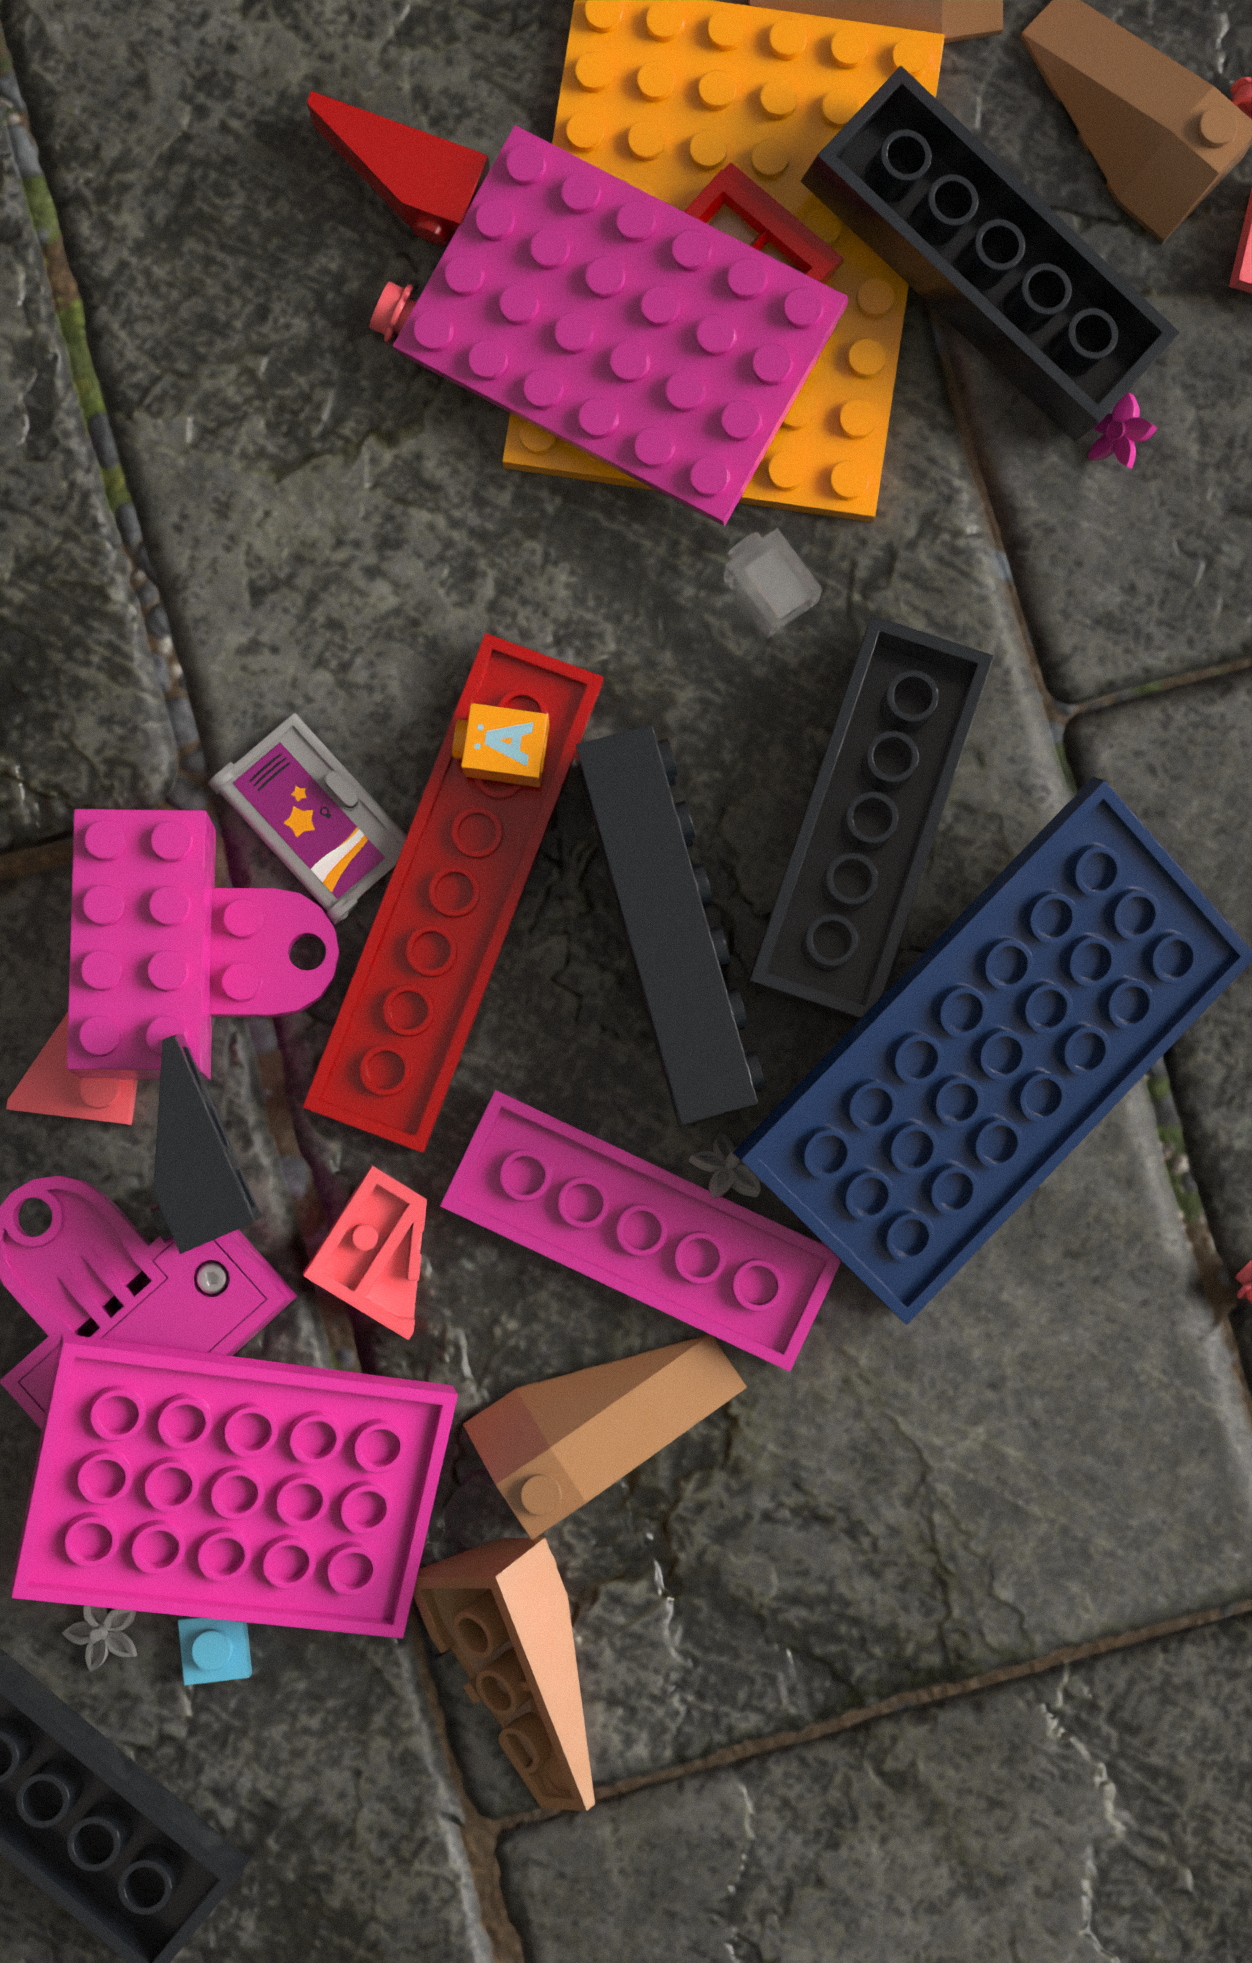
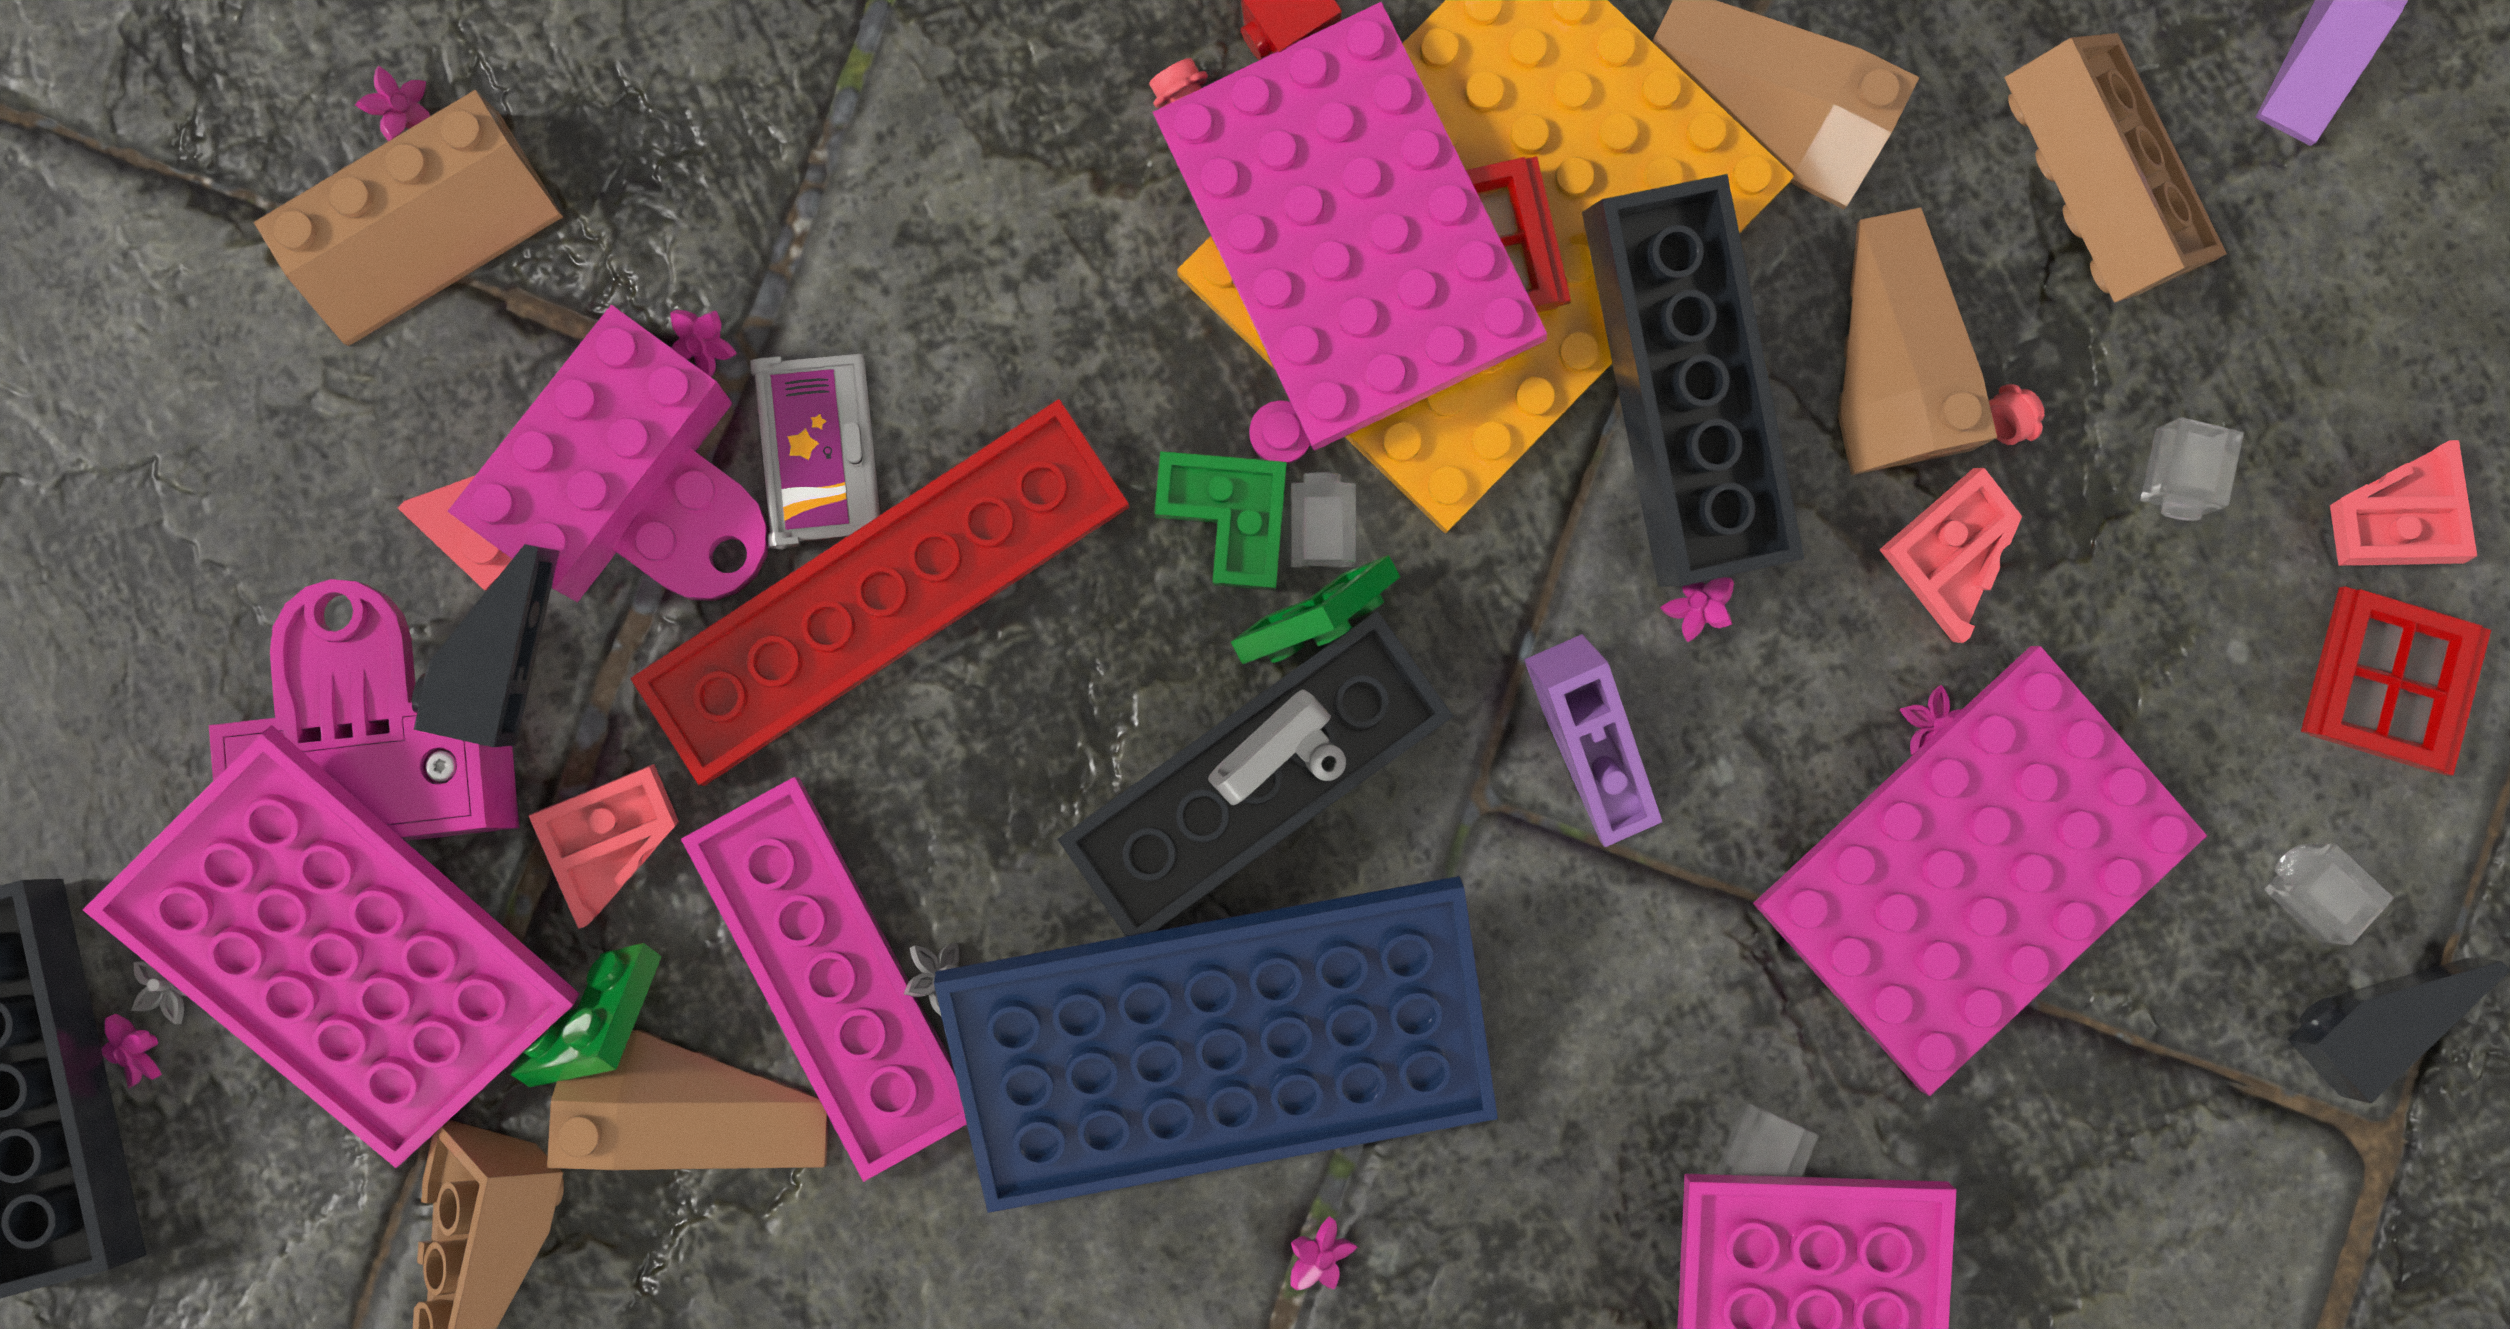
camera: 35 degrees right, 0 degrees up
medium azure plate [178,1616,252,1686] -> none
light orange brick [452,703,550,787] -> none
black brick [576,724,766,1128] -> none
none -> dark pink plant [101,1014,162,1089]
none -> green plate [510,943,662,1087]
none -> dark pink plant [670,309,738,378]
none -> green plate [1155,451,1287,591]
none -> light grey piece [1208,690,1346,805]
none -> green plate [1231,555,1400,664]
none -> dark pink plate [1249,401,1310,464]
none -> dark pink plant [1290,1216,1358,1291]
none -> medium lavender slope [1524,634,1662,847]

